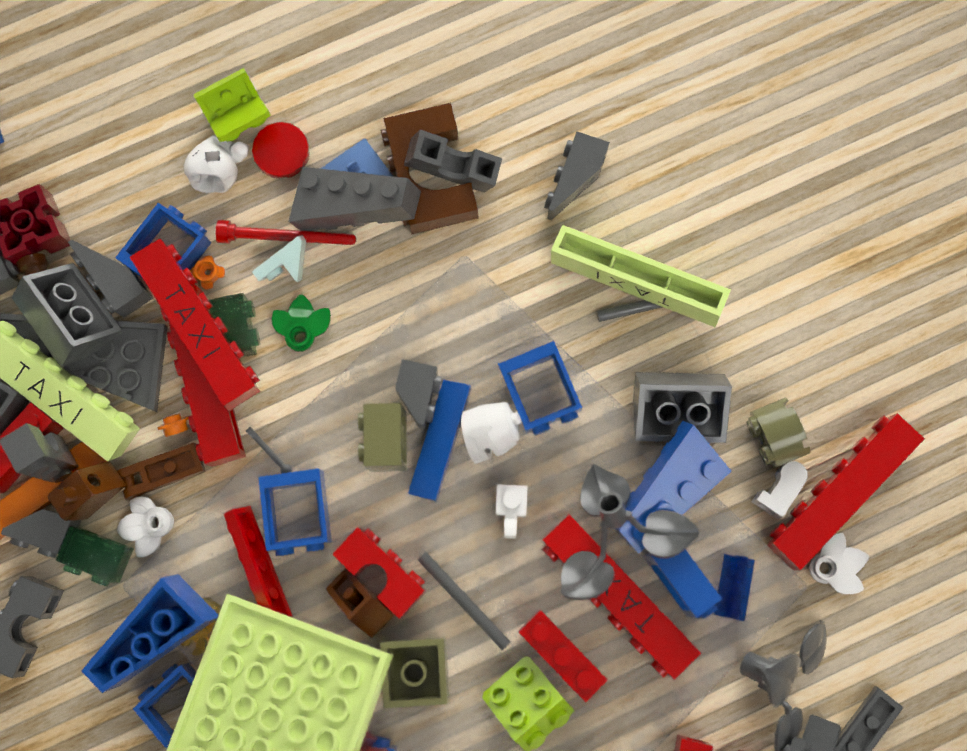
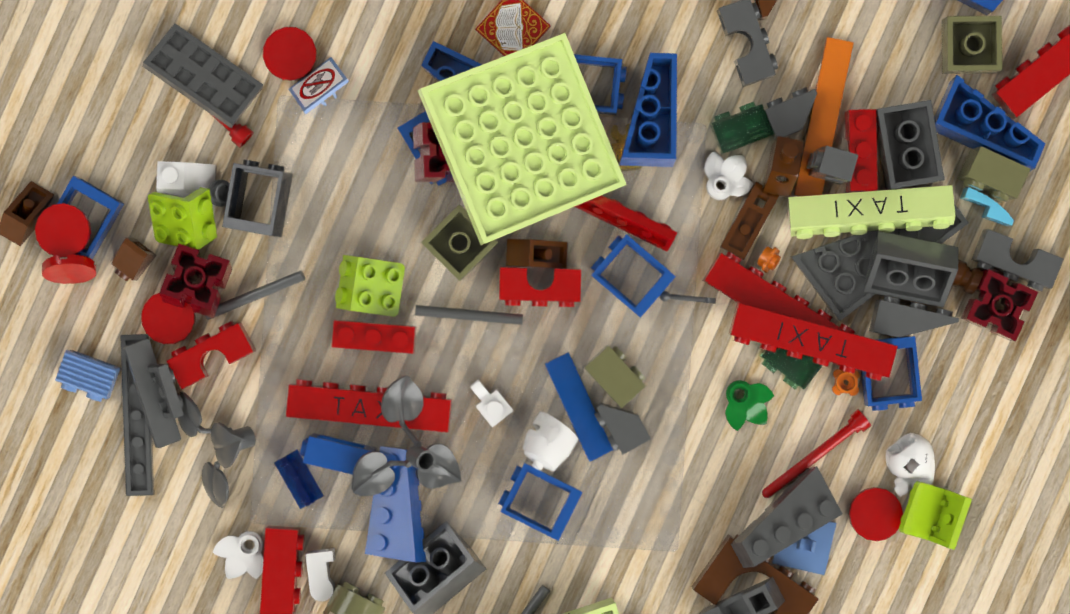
camera: 130 degrees right, 10 degrees up
light aqua slope [252,235,306,282] -> none

